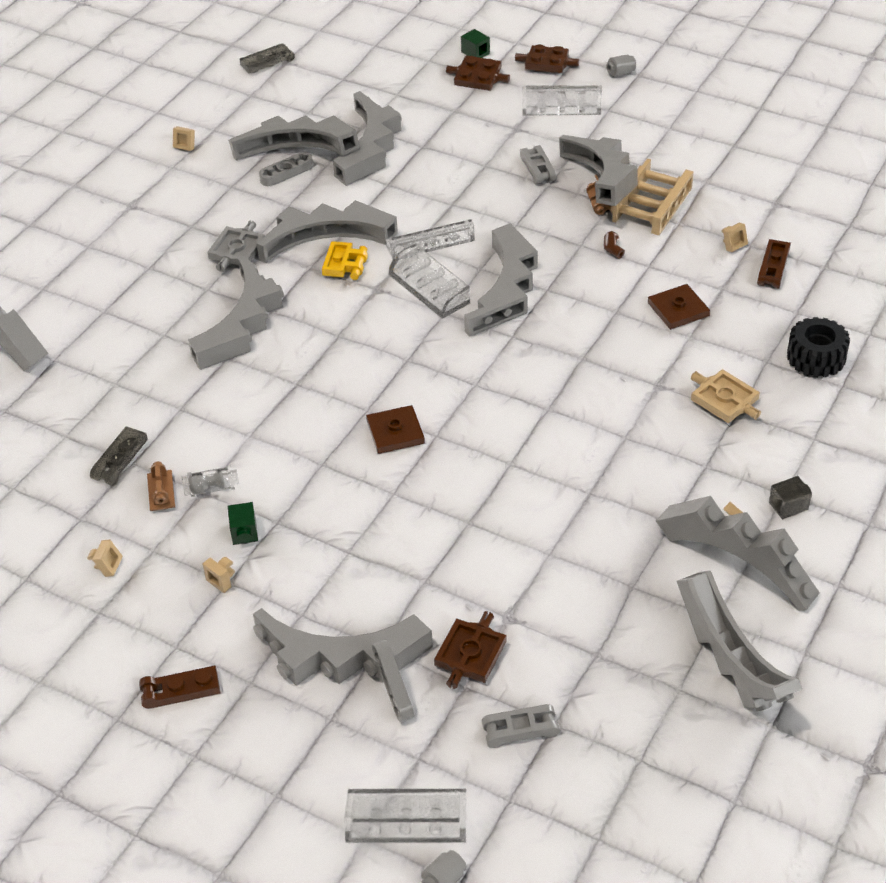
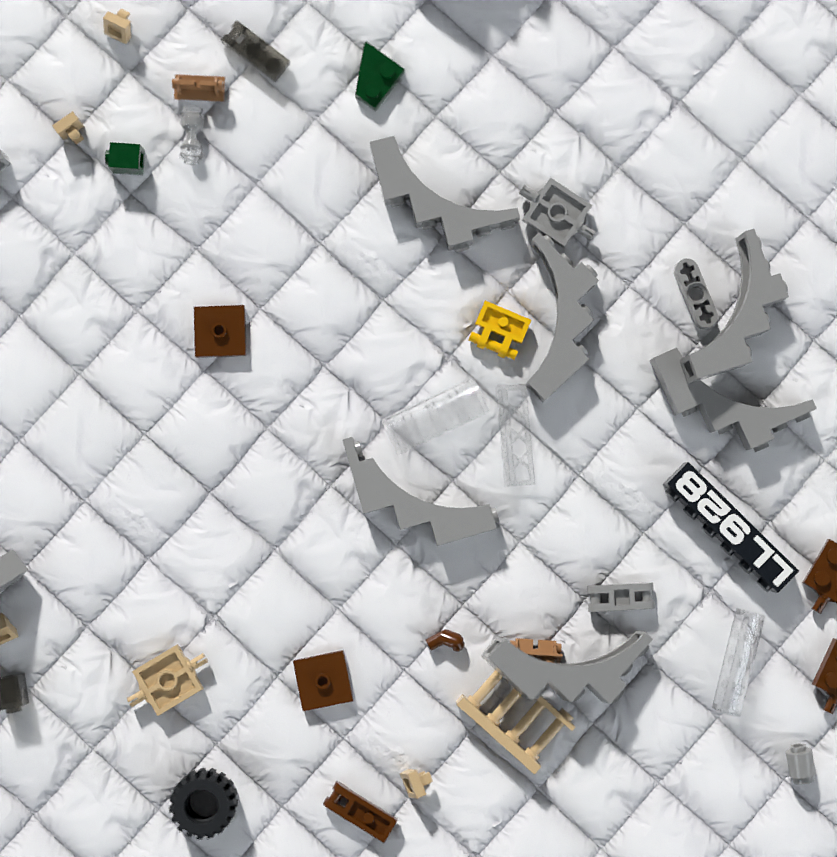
camera: 100 degrees right, 40 degrees up
tan tile [173,126,195,151] -> none
none -> dark green wing [355,41,405,111]
none -> black brick [663,462,799,593]

